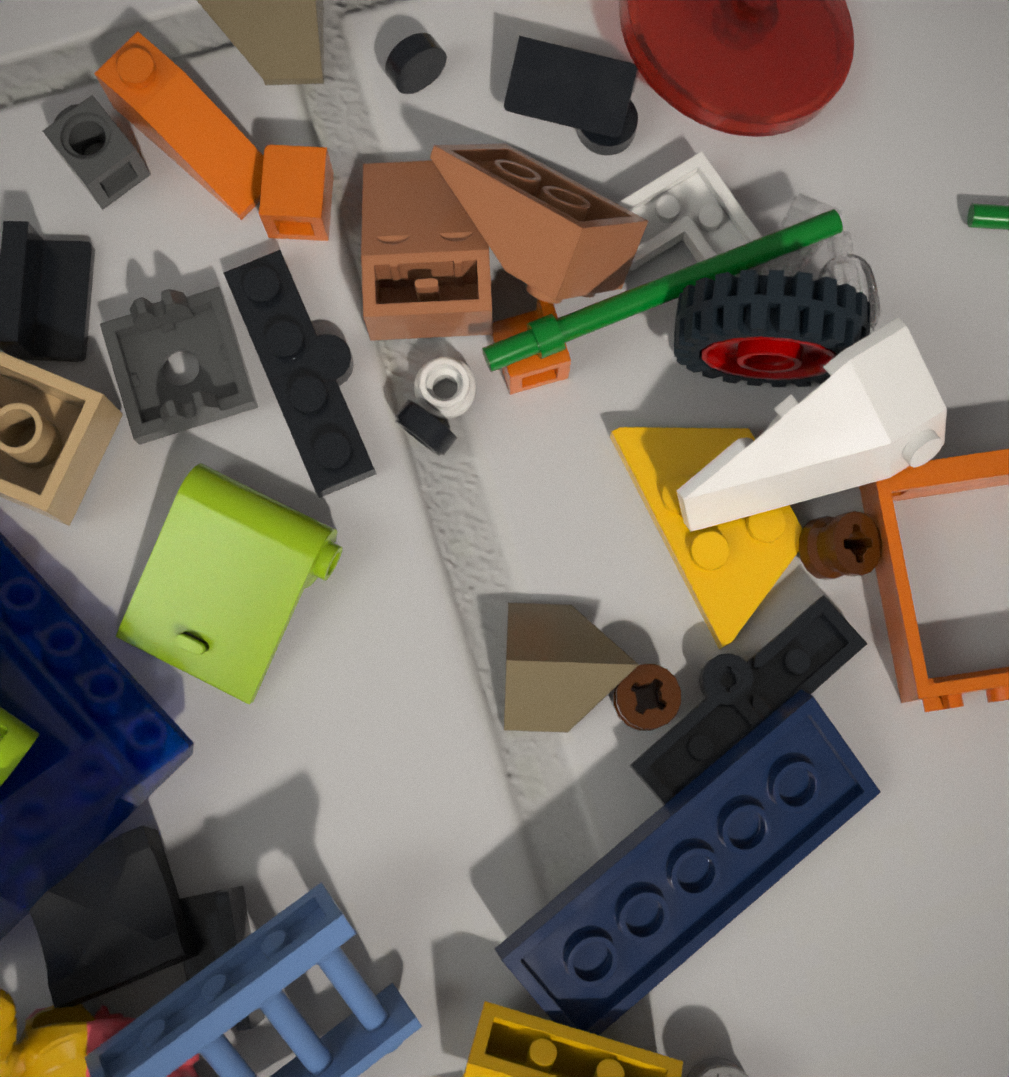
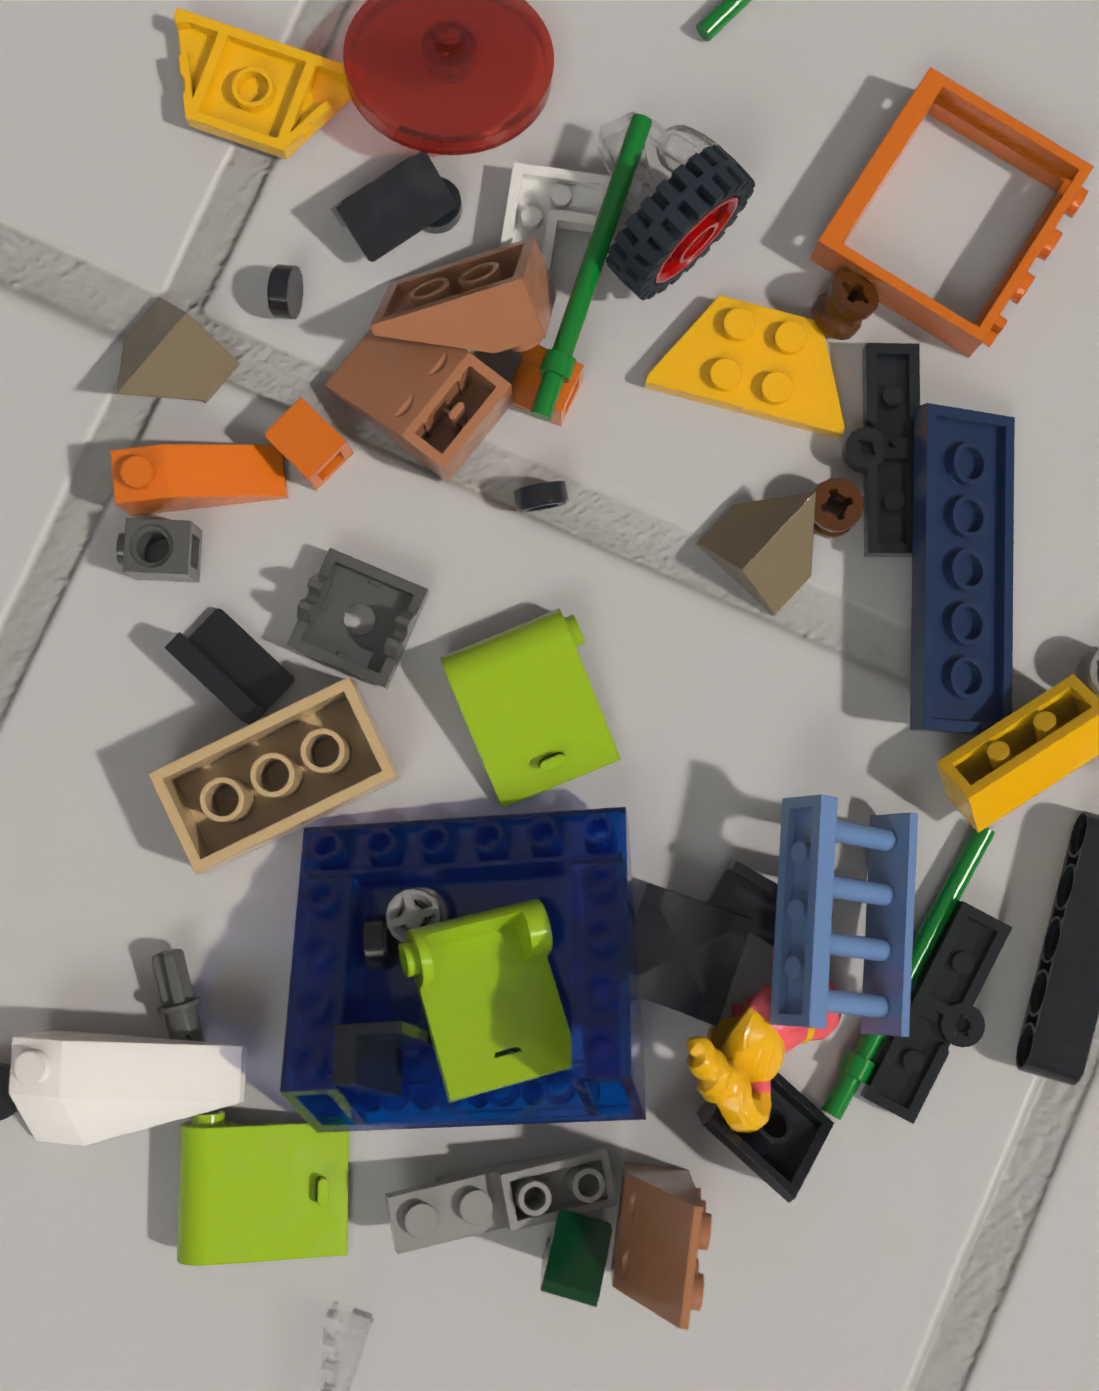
camera: 45 degrees left, 5 degrees up
black hinge [224,250,376,498] -> none
white plate [414,357,476,419] -> none
white wedge [677,317,947,532] -> none

